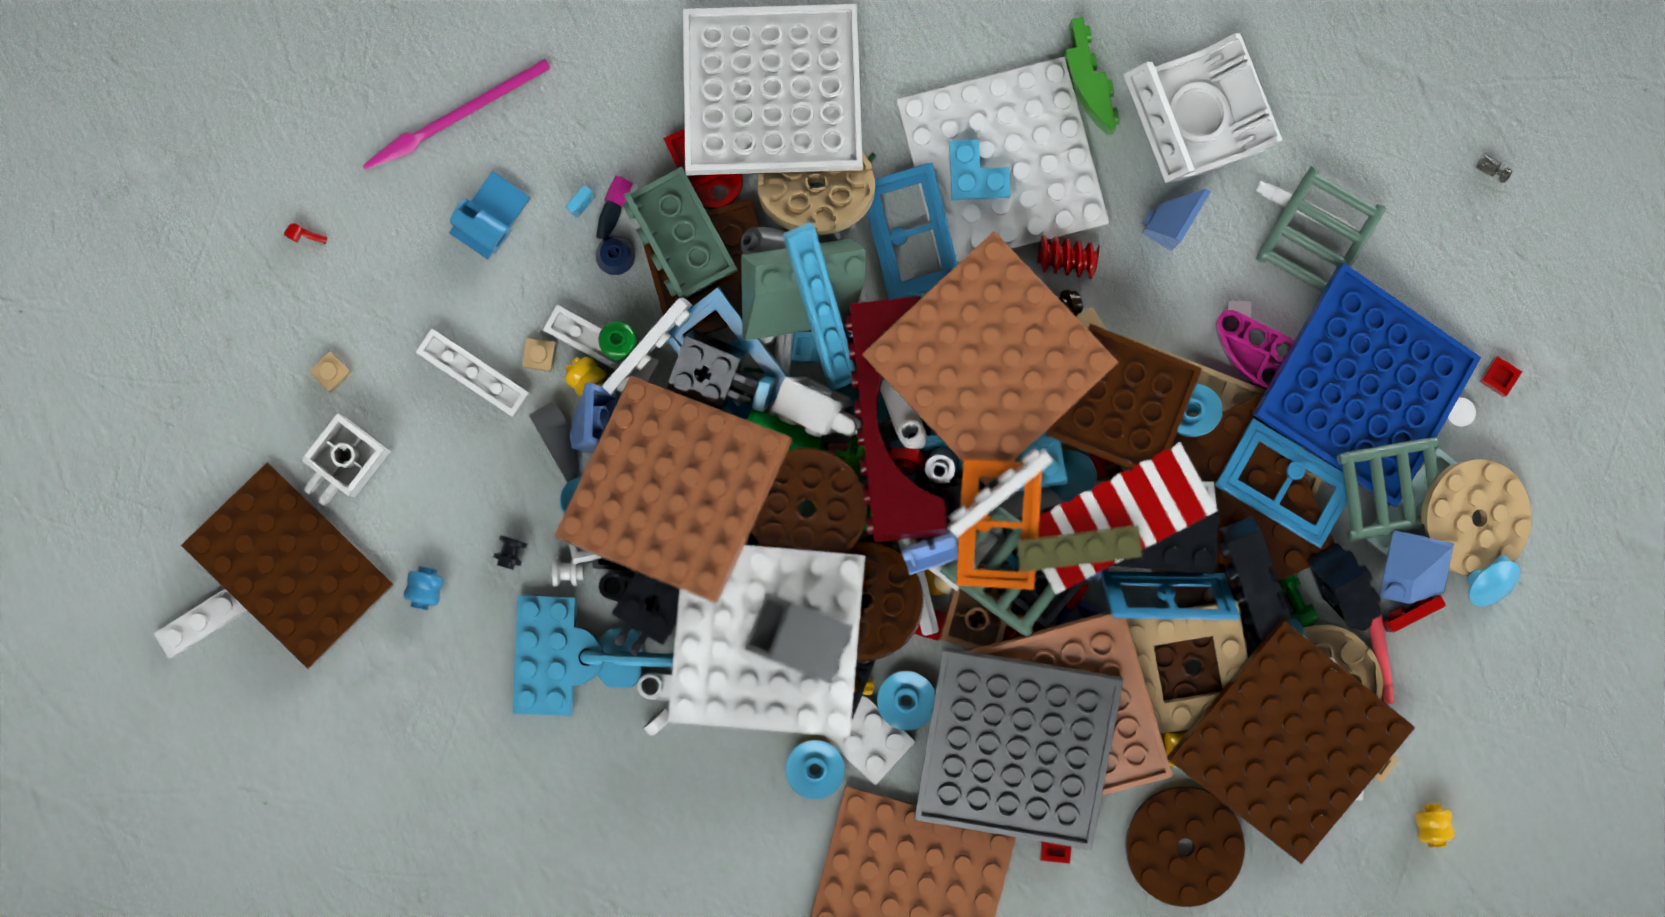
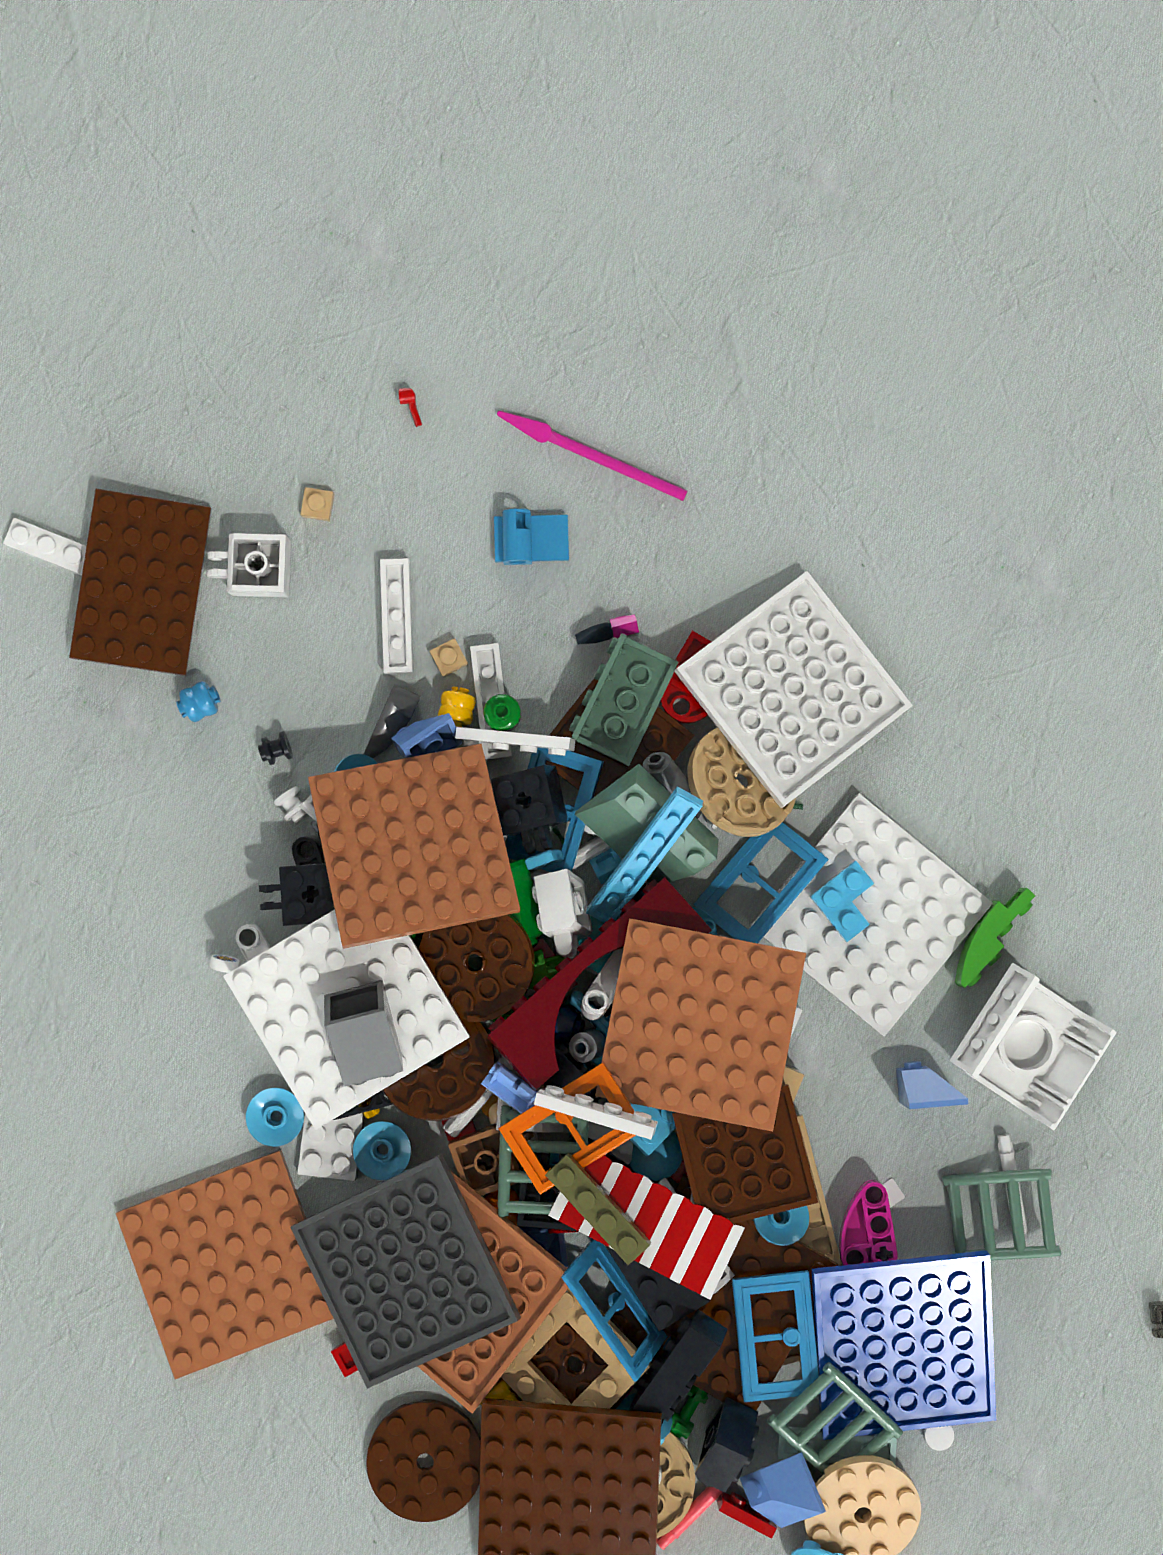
camera: 55 degrees right, 0 degrees up
medium azure plate [513,595,674,716] -> none
medium azure tile [565,185,595,218] -> none
dark blue cone [596,236,635,275] -> none
red plate [889,447,927,474] -> none
red piece [1036,235,1100,280] -> none
dark brown plate [1058,289,1083,317] -> none
red plate [1479,356,1522,397] -> none

